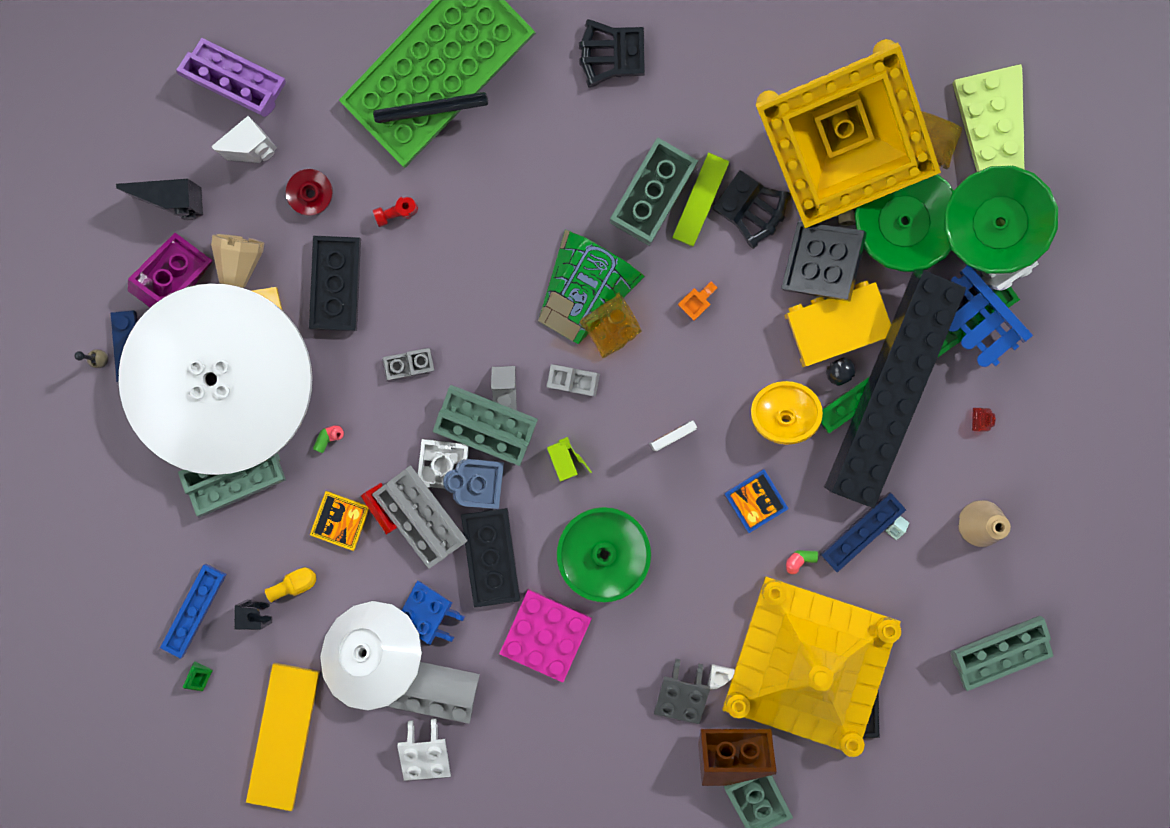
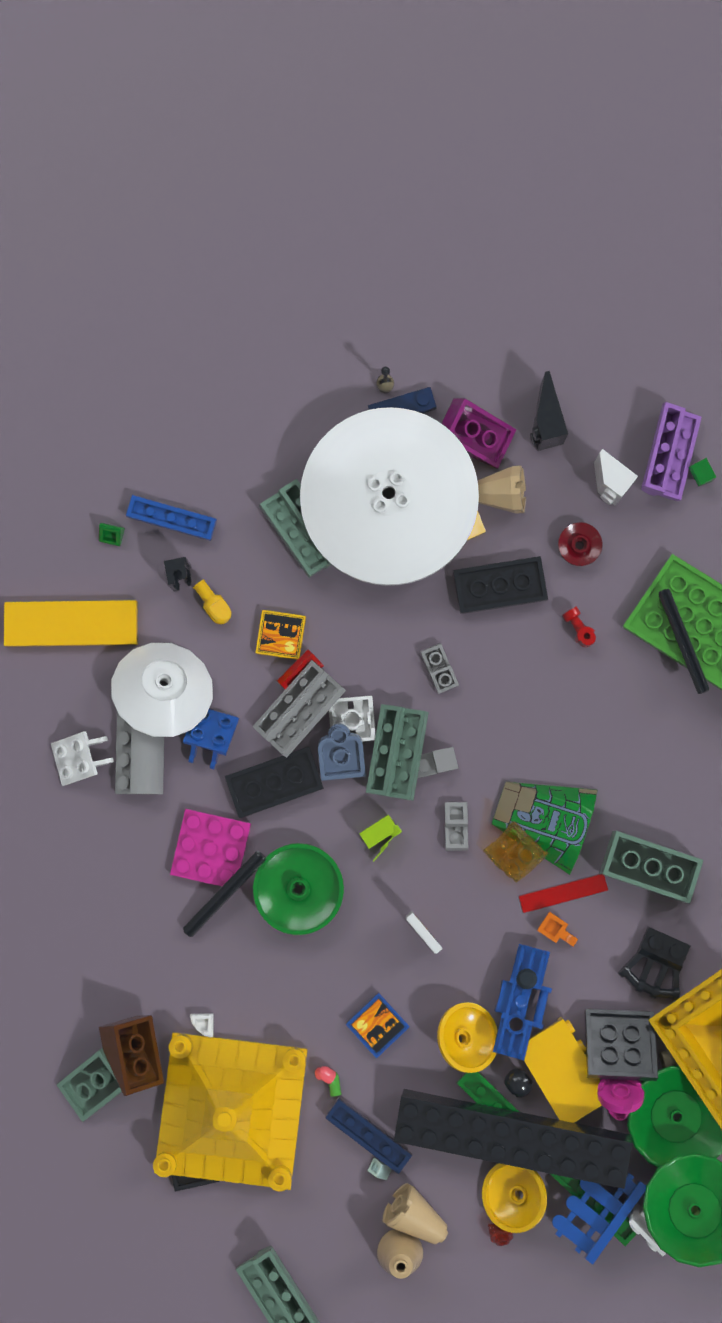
camera: 85 degrees right, 5 degrees down
arm [313,425,344,453] -> none
dark grey plate [654,658,710,724] -> none
lime slope [672,152,729,247] -> none
none -> black axle [183,851,266,937]
none -> tan cone [382,1183,448,1244]
none -> yellow dish [482,1163,547,1233]
none -> blue piece [493,944,552,1060]
none -> red sticker [519,874,608,913]
none -> dark pink tile [597,1079,645,1121]
none -> green slope [689,458,716,486]

